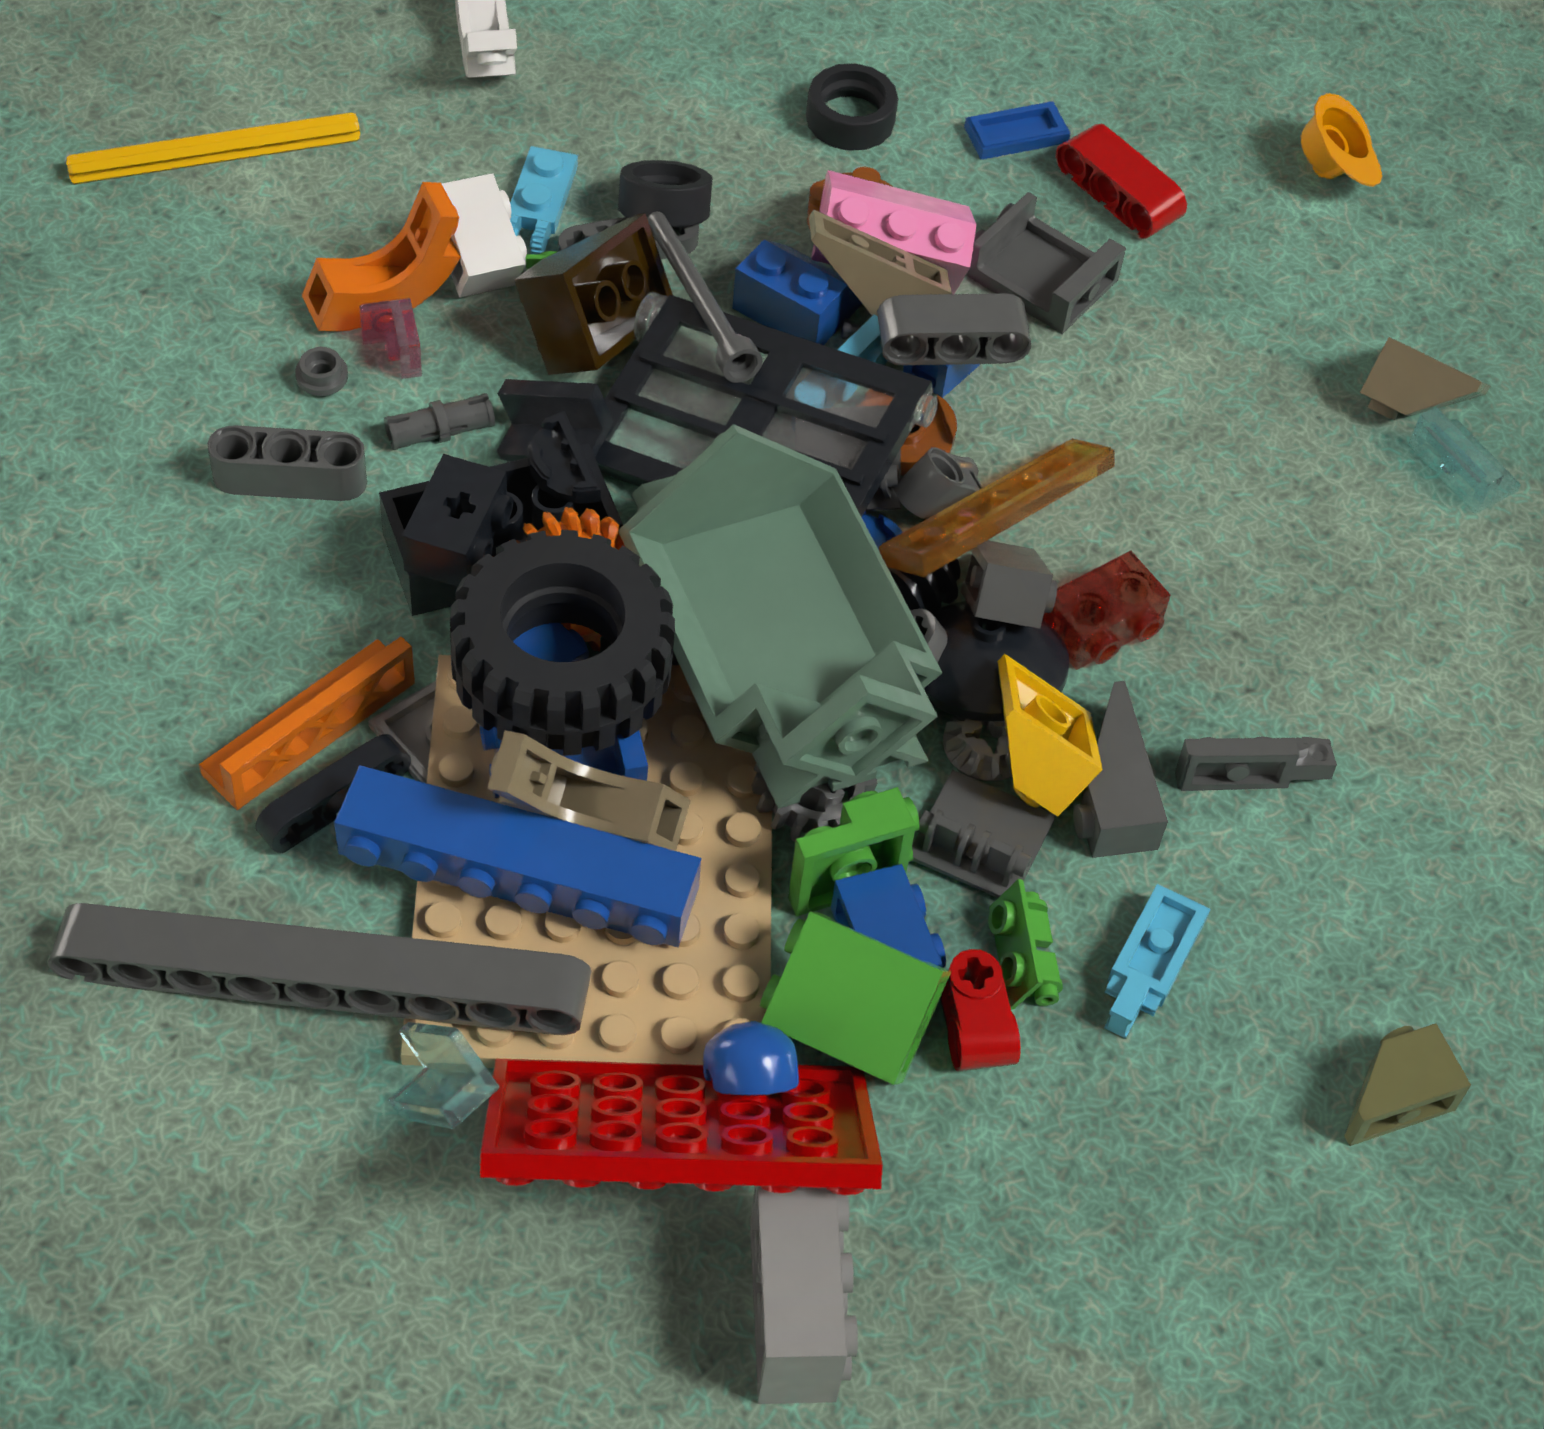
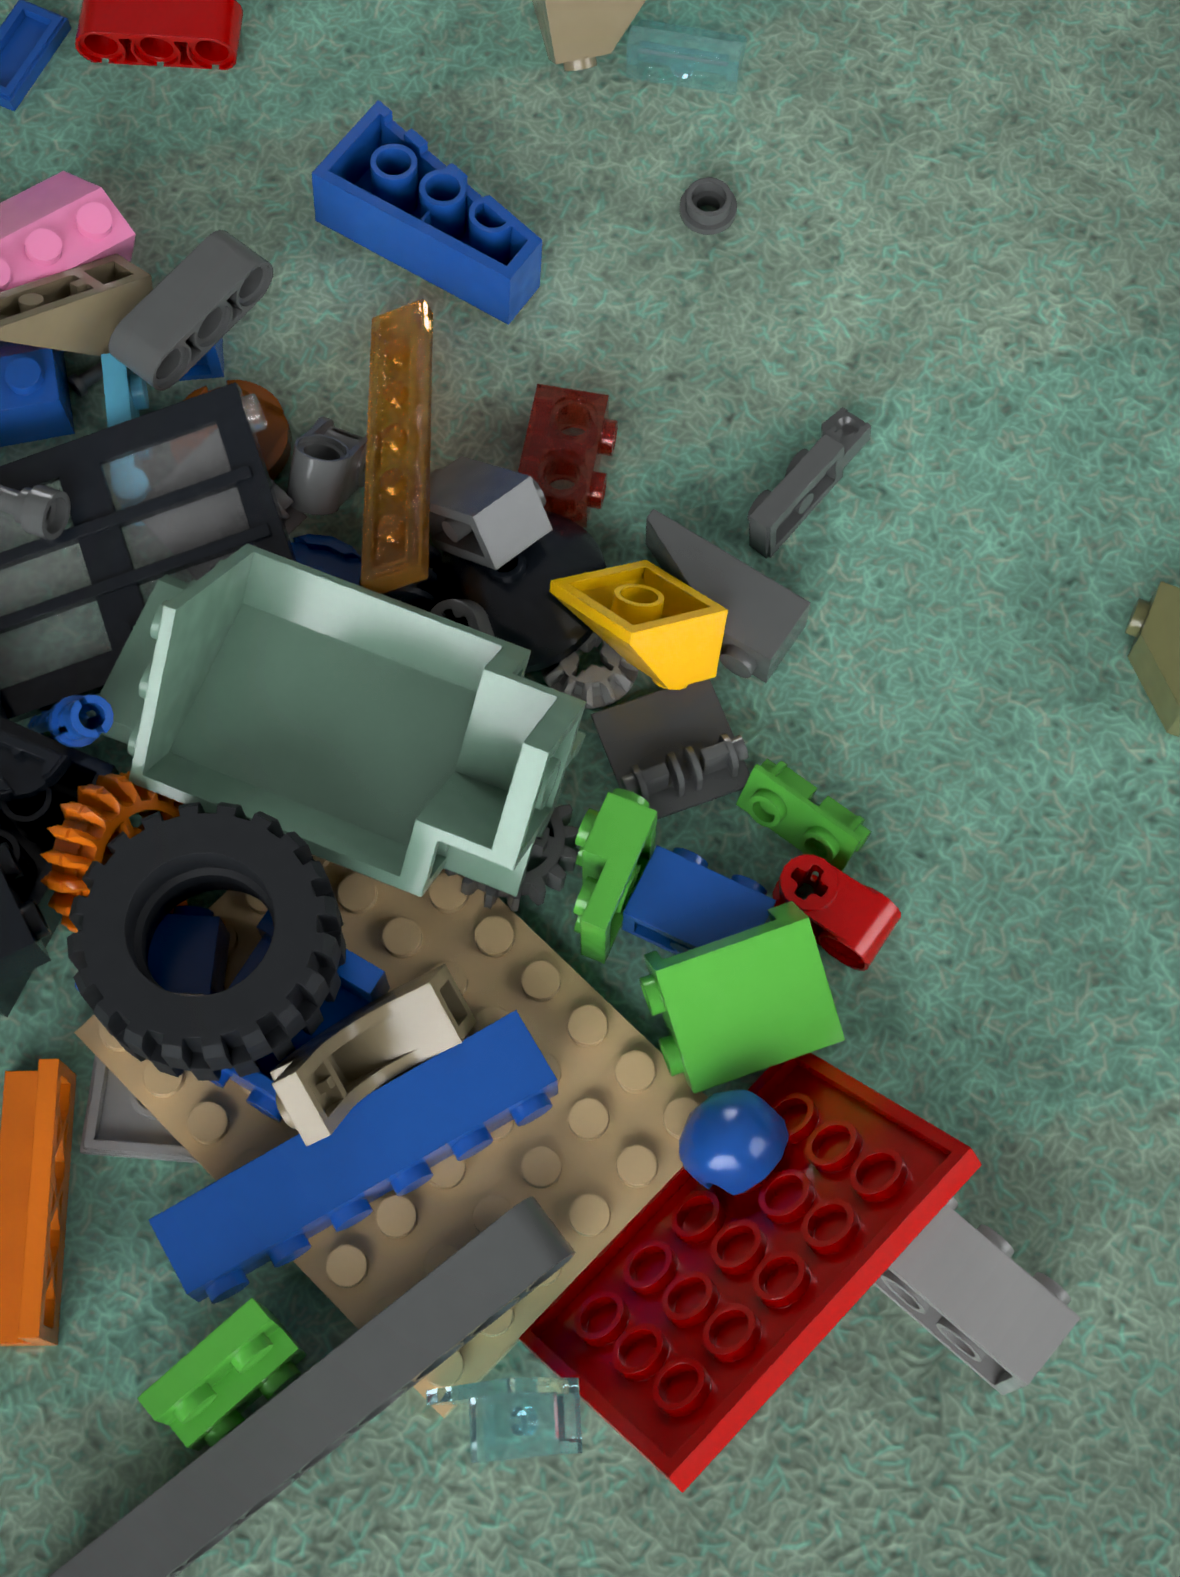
camera: 40 degrees left, 15 degrees up
black beam [255,734,411,853] -> none
dark grey panel [966,192,1126,334] -> none
medium azure hinge [1104,884,1211,1039] -> none
none -> blue pin [27,694,114,748]
none -> bright green plate [137,1298,307,1451]
none -> blue wedge [312,100,542,325]
none -> dark grey plate [679,177,737,235]

